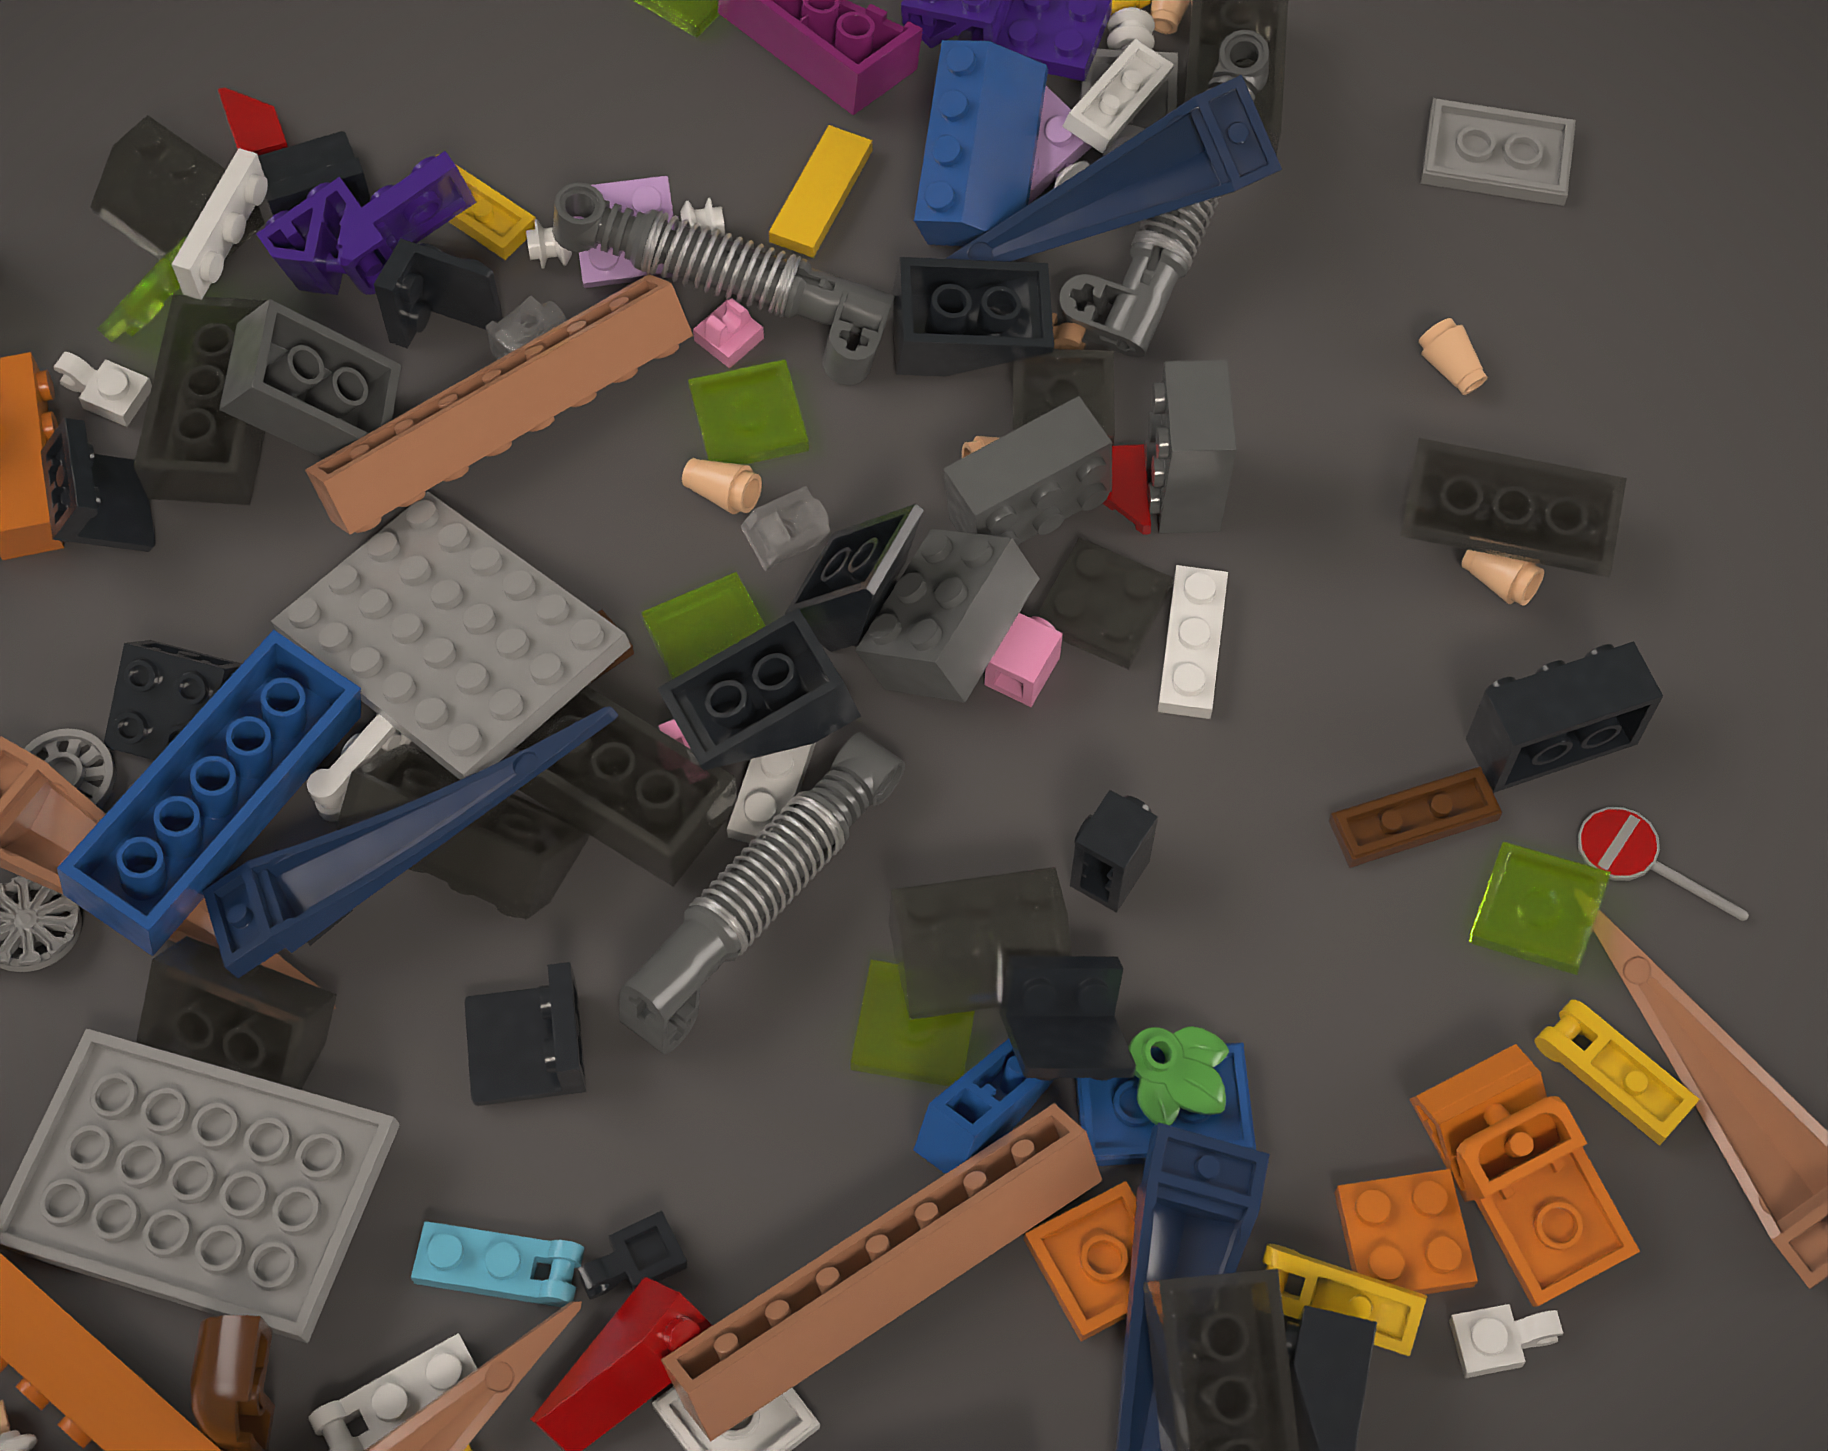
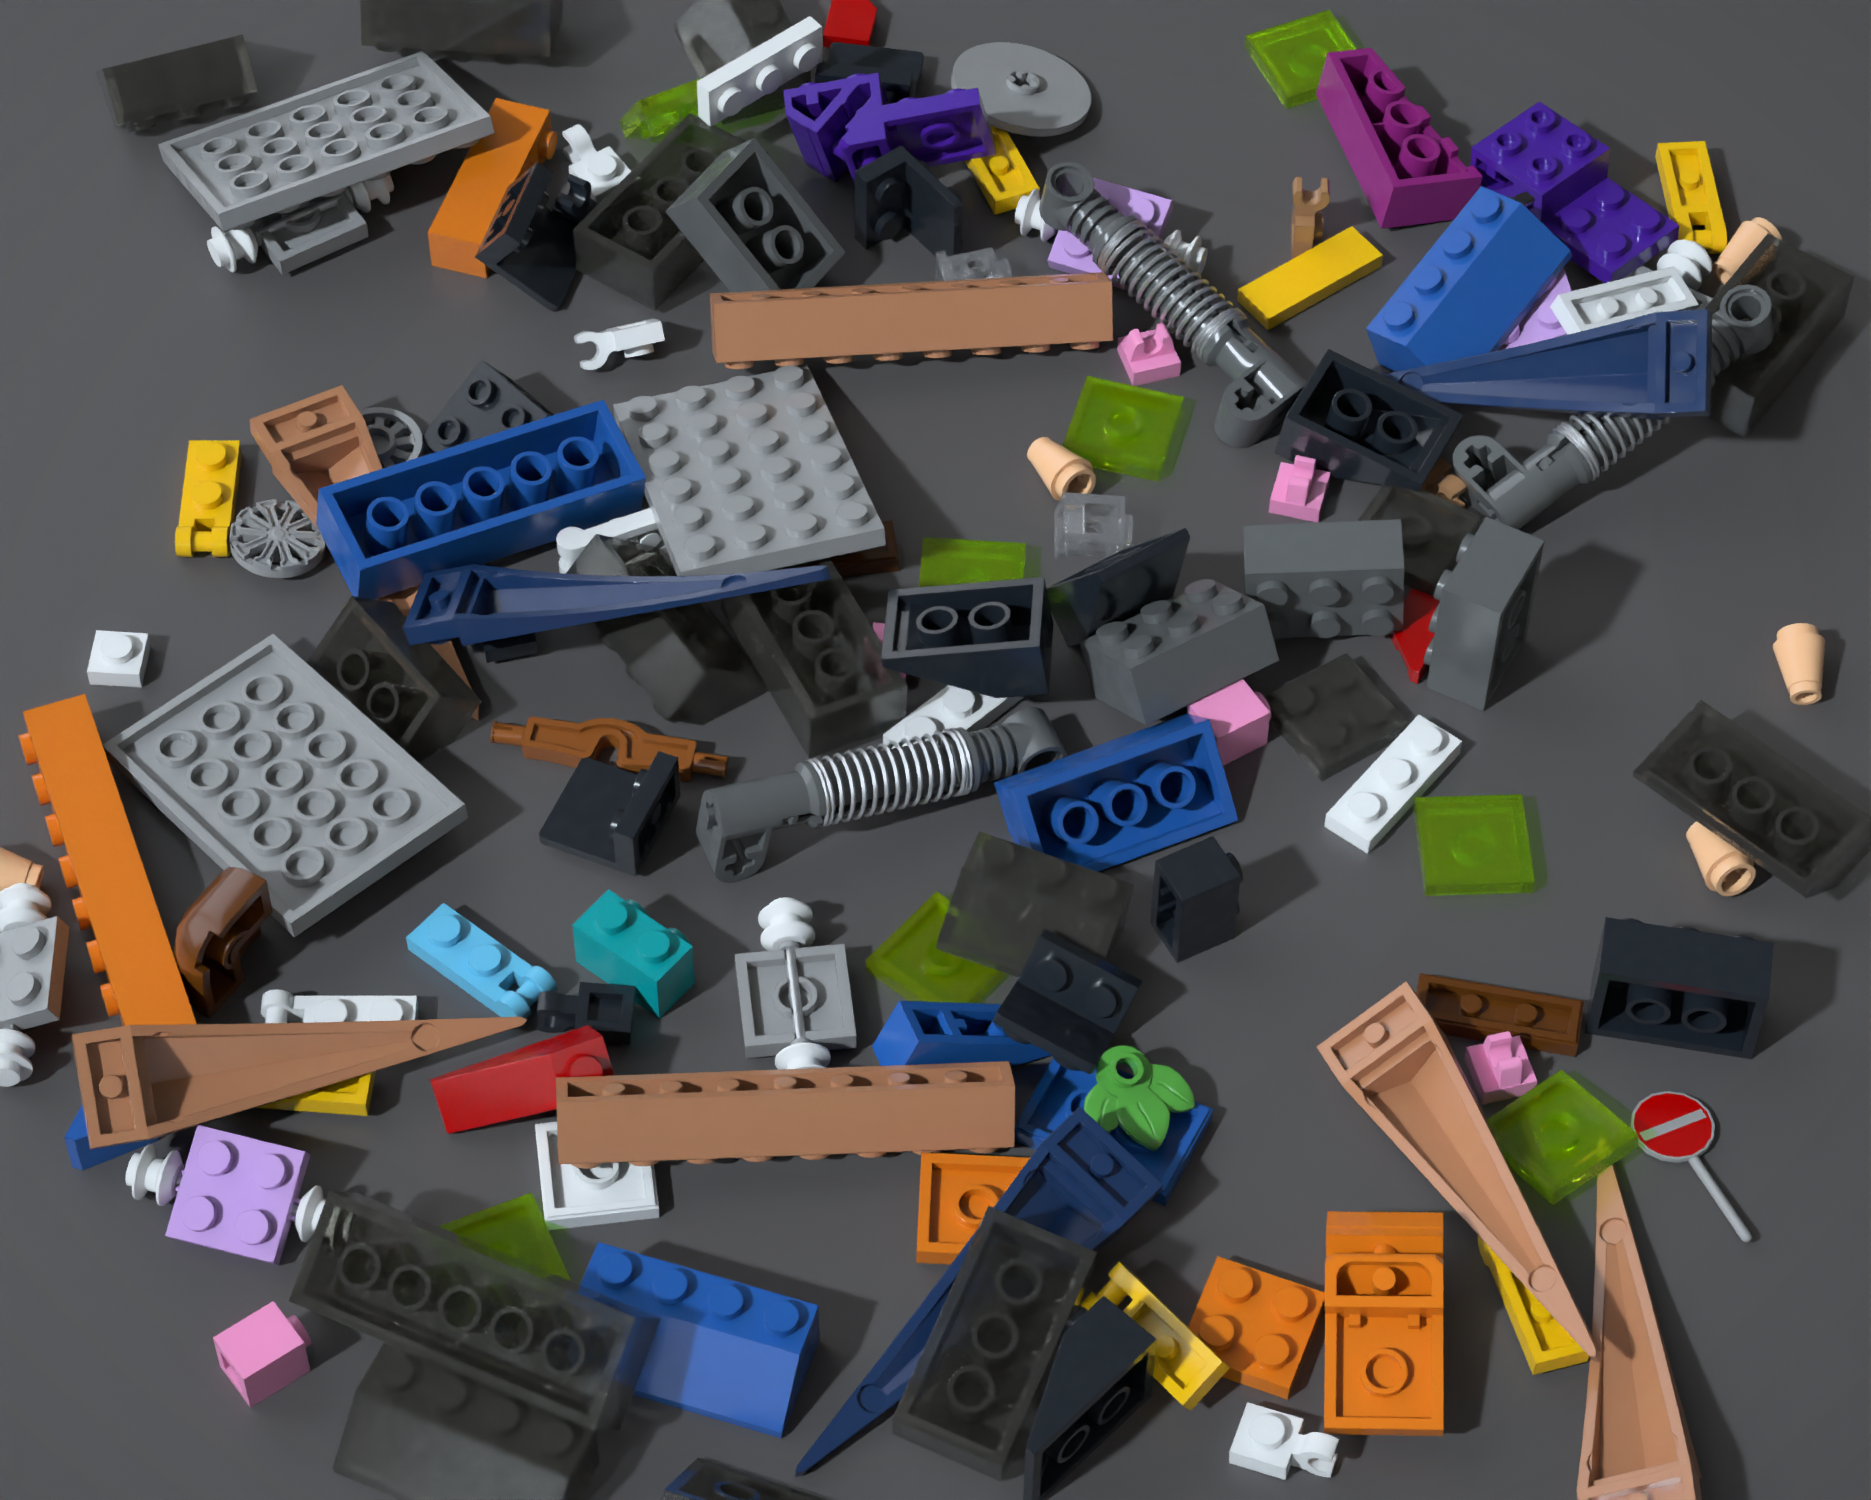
camera: 30 degrees right, 10 degrees down
none -> dark orange piece [490,716,729,782]
none -> black plate [551,174,614,247]
none -> teal brick [572,889,695,1019]
none -> white plate [574,318,665,370]
none -> light grey plate [735,897,857,1070]
none -> light grey piece [951,42,1091,137]
none -> blue slope [994,714,1238,891]
none -> bright pink tile [1269,455,1331,522]
none -> medium nougat plate [1291,177,1330,259]
none -> nougat plate [1317,981,1601,1363]
none -> clear neon green tile [1414,794,1535,896]
none -> bright pink tile [1464,1031,1538,1105]

